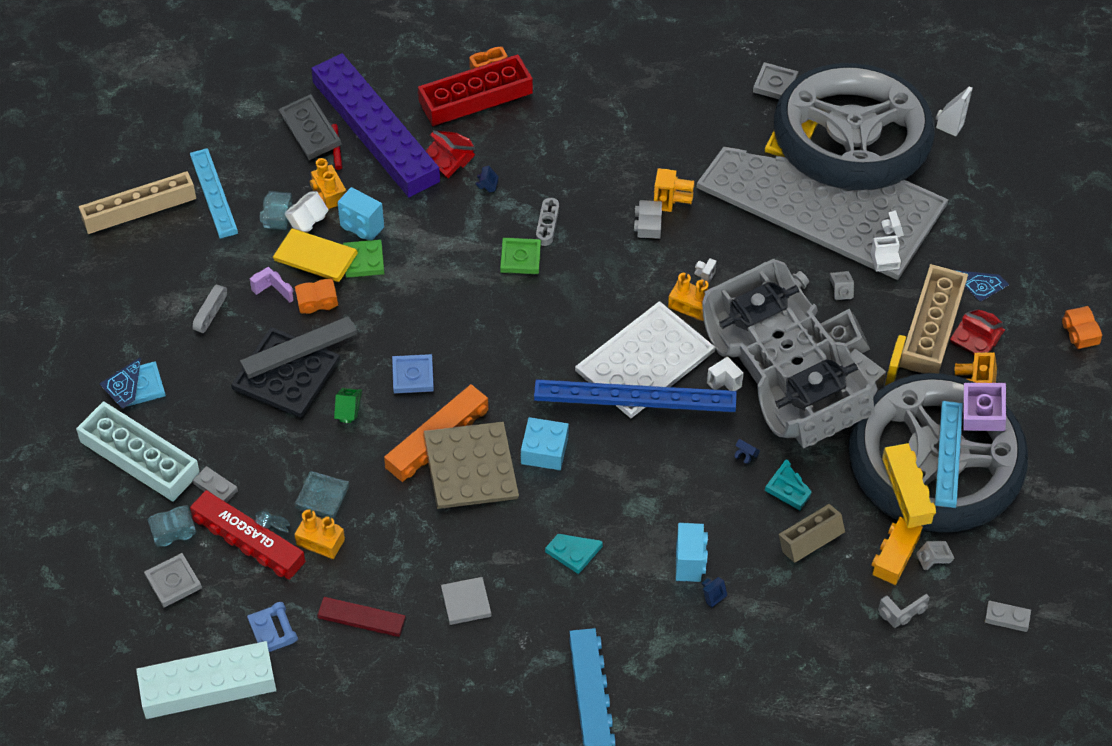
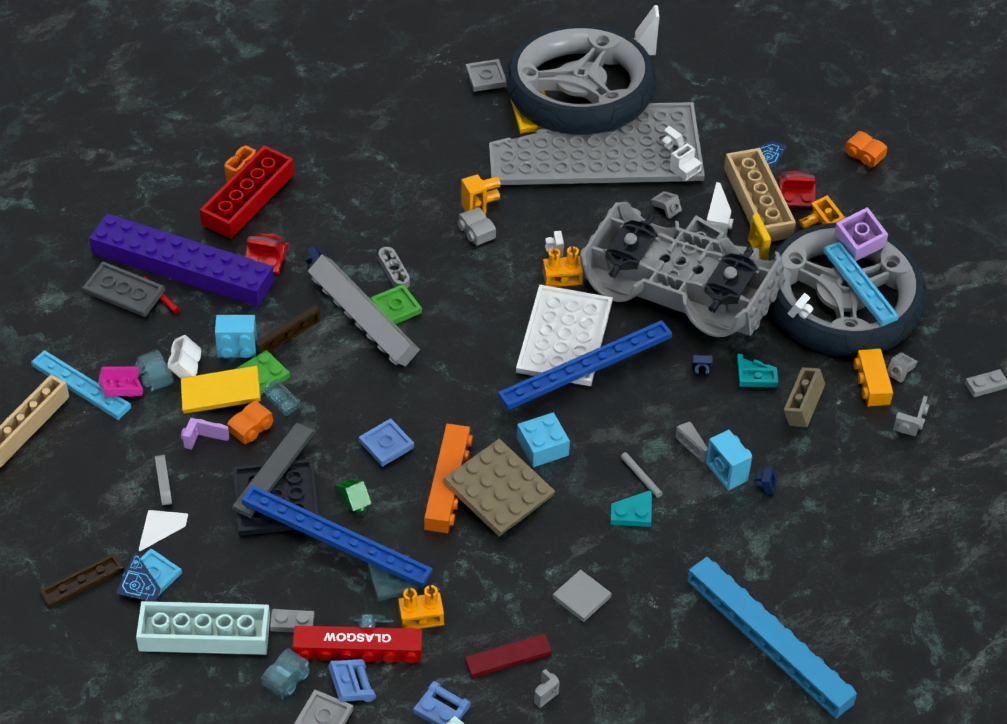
camera: 35 degrees left, 5 degrees down
light orange brick [310,158,347,209] -> none
white piece [707,357,743,391] -> none
yellow brick [882,443,936,528] -> none
none -> dark brown tile [39,553,124,609]
none -> dark pink bracket [98,367,143,397]
none -> white sticker [139,510,188,551]
none -> blue plate [242,485,432,588]
none -> dark brown tile [255,305,320,355]
none -> clear light blue plate [262,379,301,416]
none -> light grey brick [308,255,420,367]
none -> medium blue plate [328,659,376,702]
none -> light grey bracket [534,669,560,708]
none -> light grey bar [621,452,662,498]
none -> light grey slope [675,422,708,463]
none -> white slope [707,182,734,235]
none -> white tile [787,293,813,319]

